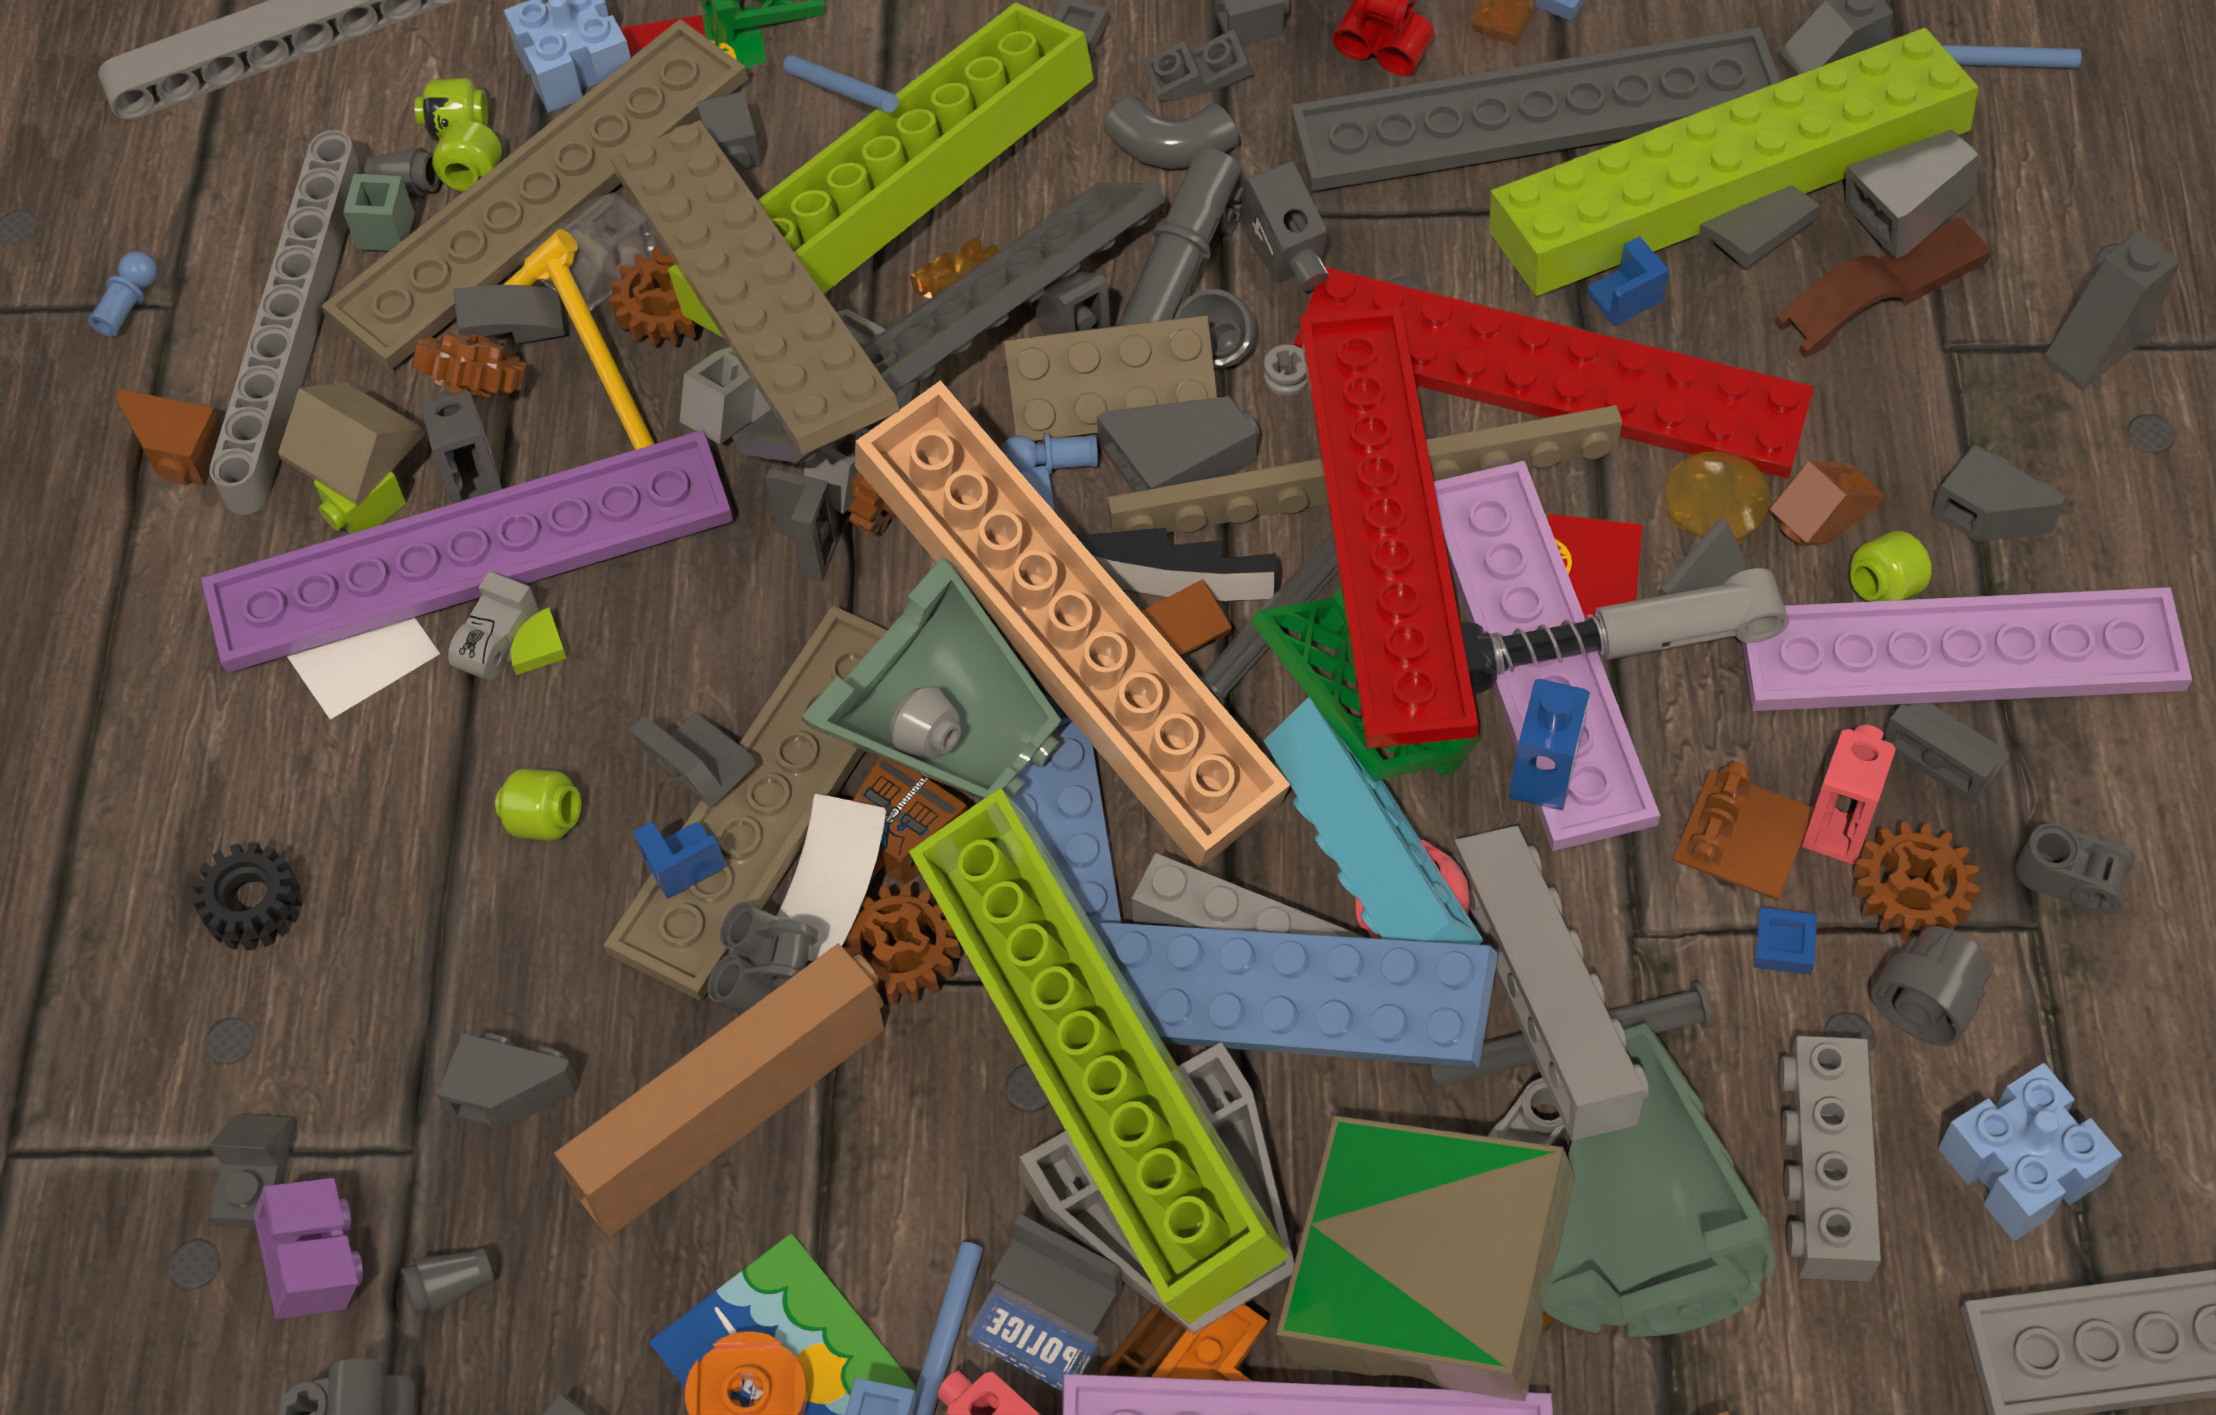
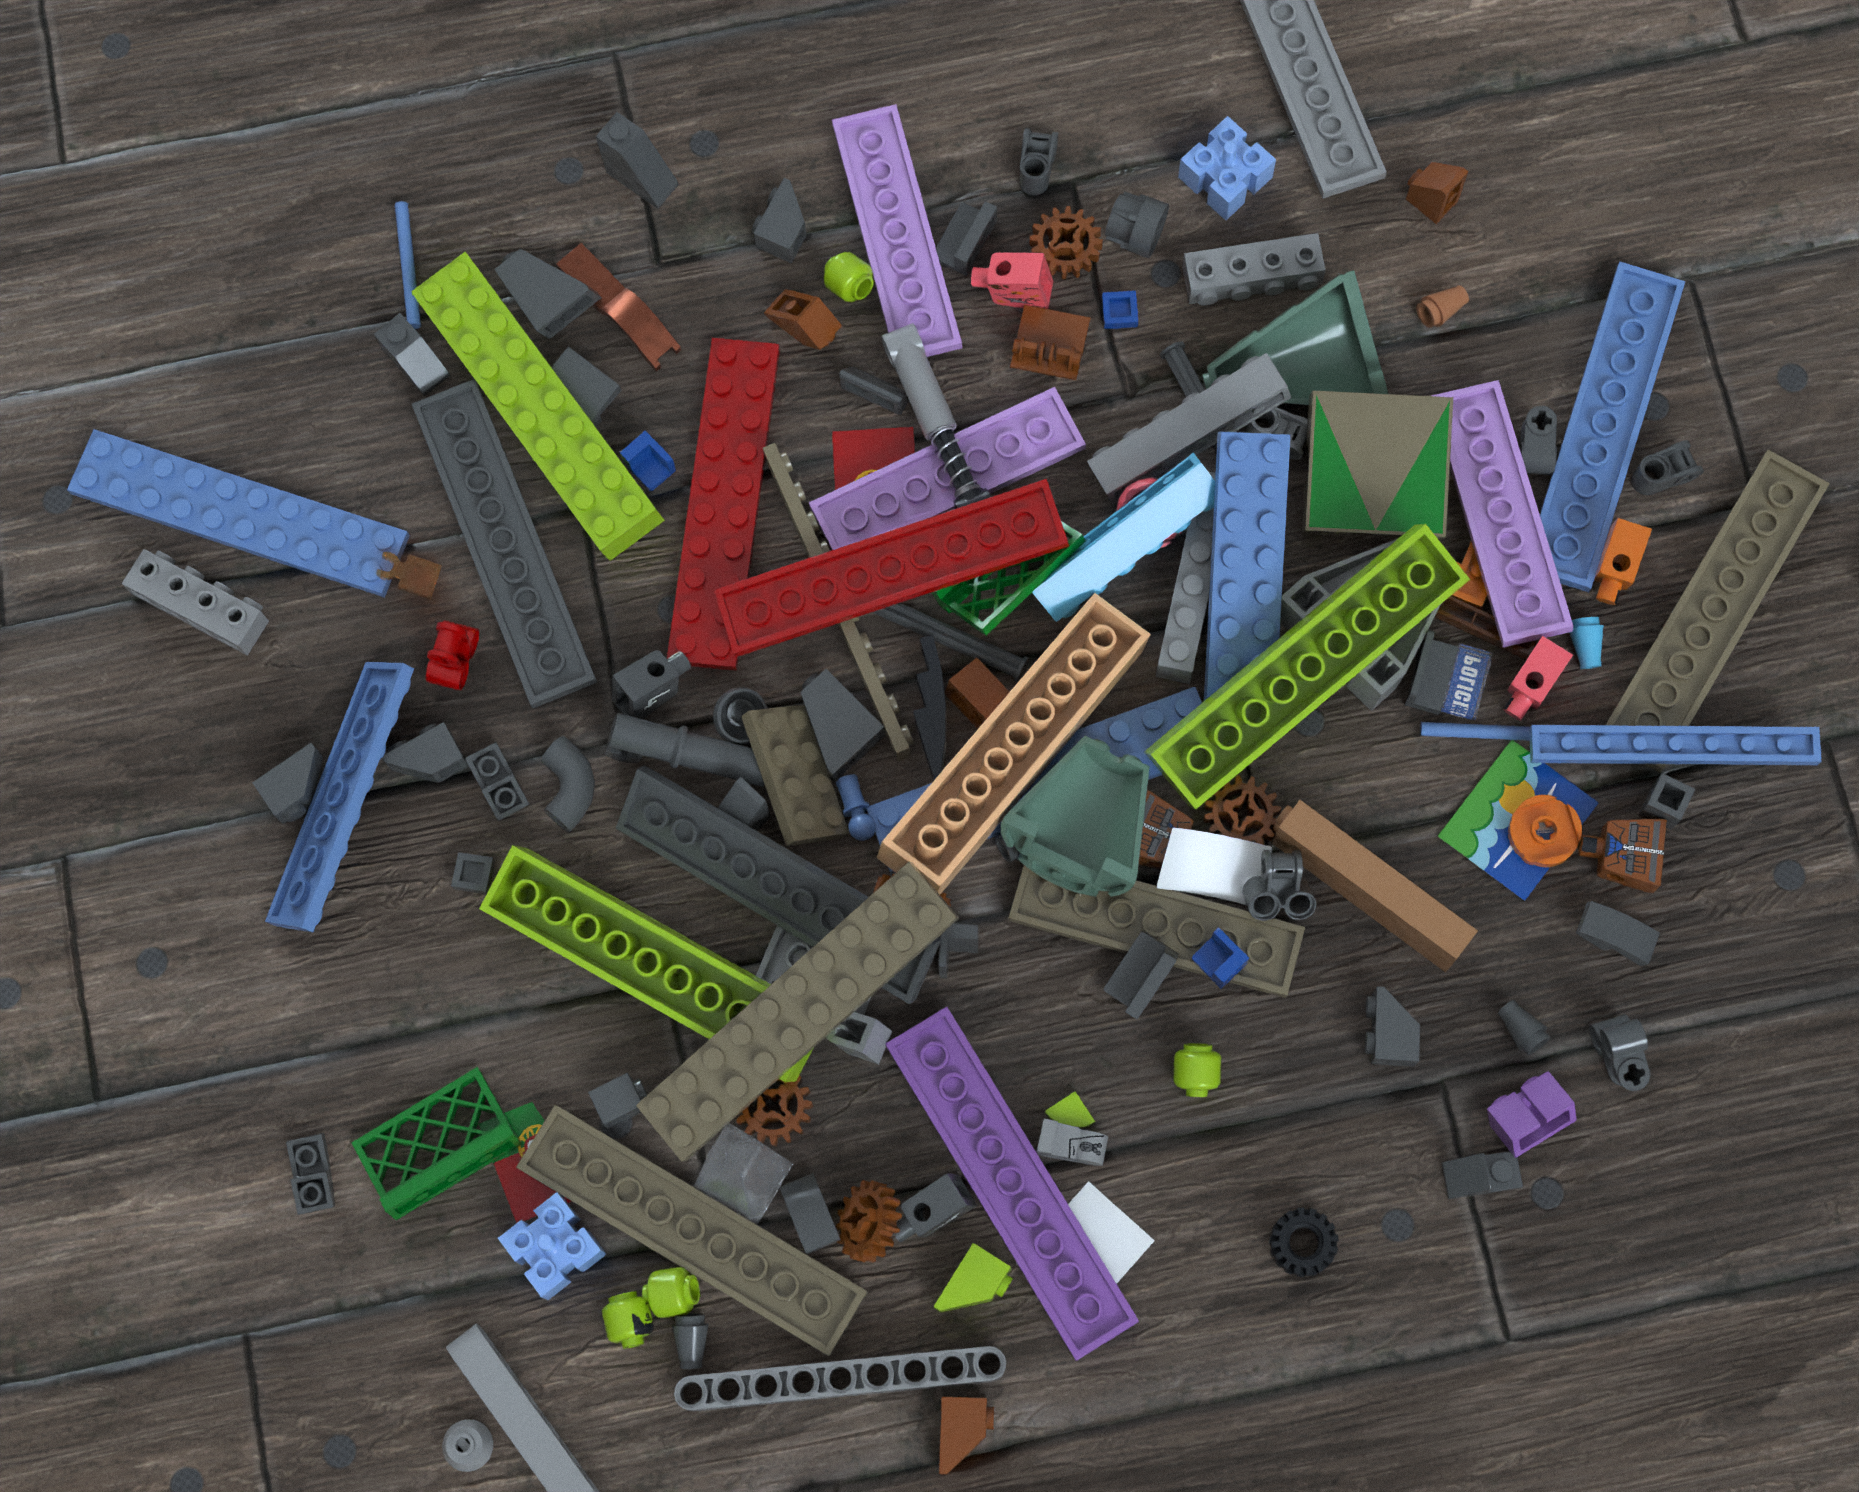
camera: 100 degrees left, 15 degrees up
dark tan slope [278,383,425,506] -> none
sand green brick [343,174,415,251] -> none
yellow bar [503,229,655,450] -> none
medium blue bar [783,55,898,113] -> none
light grey cone [889,686,961,758] -> none
clear orange plate [909,238,998,299] -> none
light grey bush [1264,344,1308,396] -> none
blue torso [1509,679,1590,811] -> none
clear yellow dish [1665,451,1770,544] -> none

